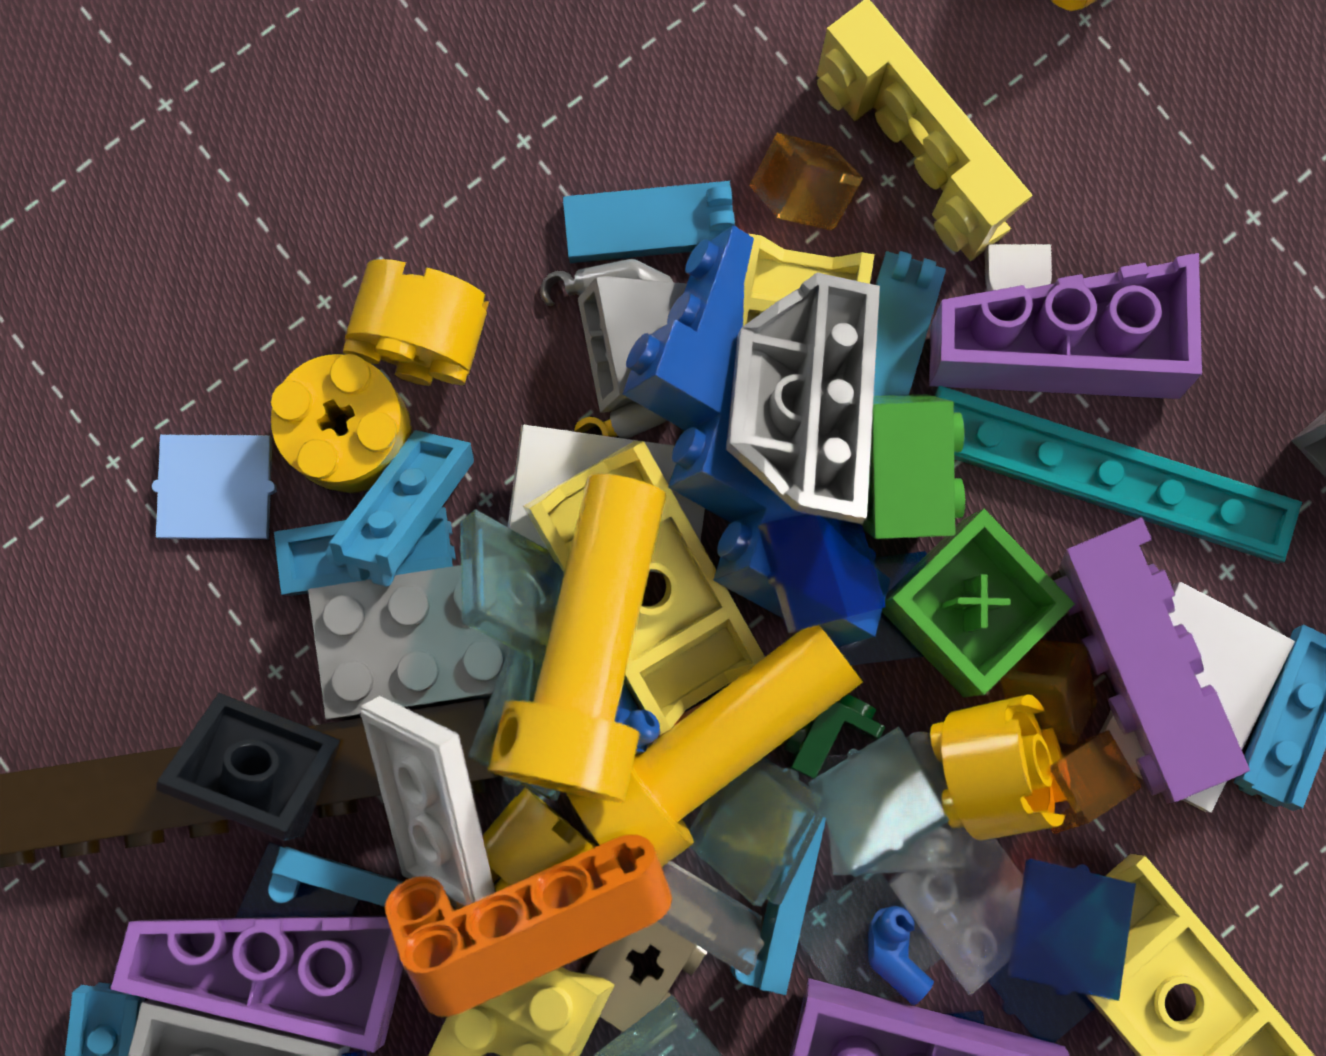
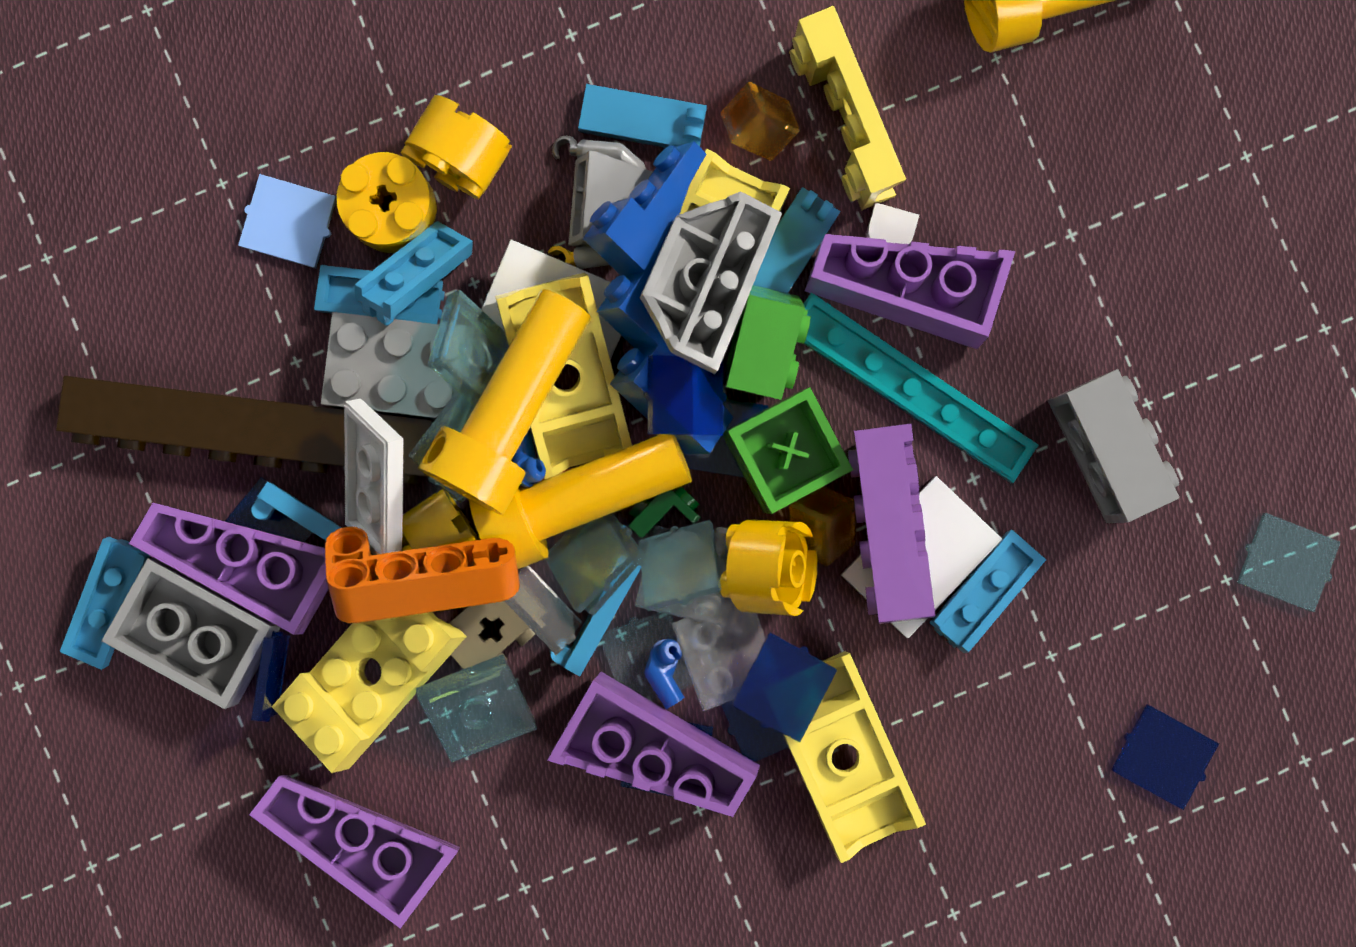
camera: 15 degrees right, 5 degrees up
black slope [156,693,340,841] -> none
clear orange panel [1050,730,1142,834] -> none

